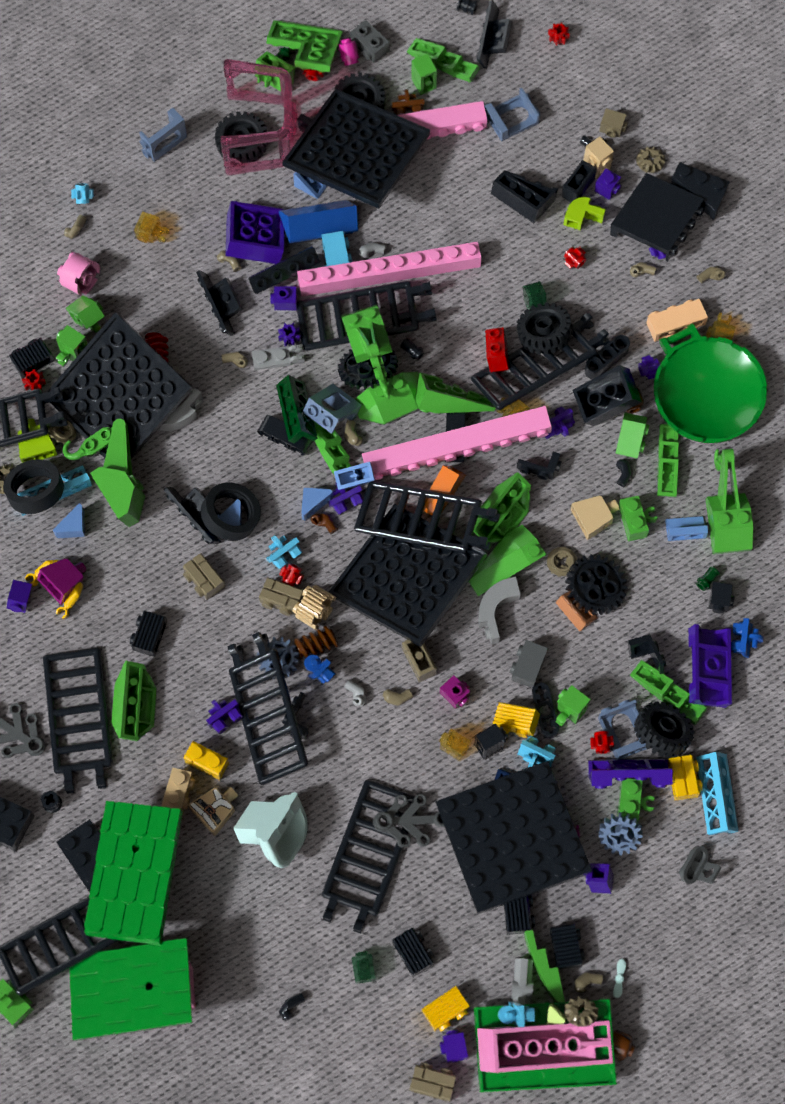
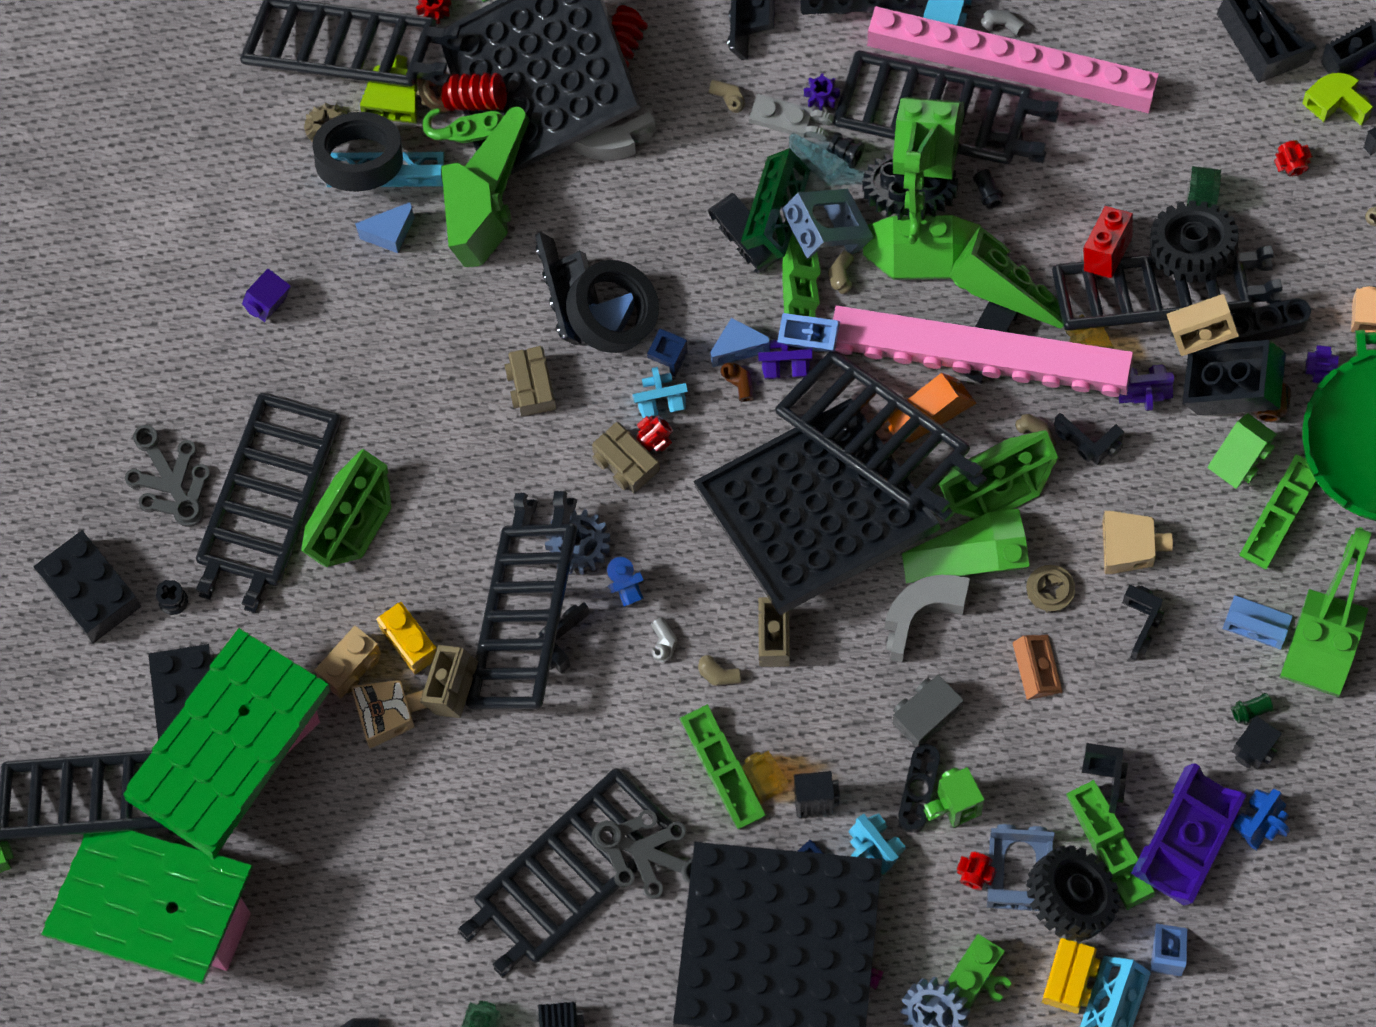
camera: 30 degrees right, 0 degrees up
magenta torso [25,558,86,619] -> none
black brick [129,610,167,657] -> none
dark purple hips [206,699,242,734] -> none
light aqua piece [233,792,308,868] -> none
dark purple brick [270,286,297,311] -> none
tan brick [292,585,336,630] -> none
reddish brown piece [294,626,338,660] -> none
magenta brick [439,675,470,709] -> none
yellow brick [493,702,540,738] -> none
black gear [565,554,628,616] -> none
dark purple piece [588,759,672,789] -> none
black arm [616,459,632,488] -> none
bright green brick [619,495,657,542] -> none
none -> dark tan brick [420,645,479,718]
none -> red piece [441,73,507,111]
none -> dark blue panel [647,329,688,377]
none -> bright green slope [679,704,766,829]
none -> clear light blue slope [789,133,846,186]
none -> black bush [827,132,865,169]
none -> dark tan arm [1015,414,1057,447]
none -> black bracket [1122,584,1165,661]
none -> medium blue slope [1150,924,1187,976]
none -> tan brick [1167,294,1239,356]

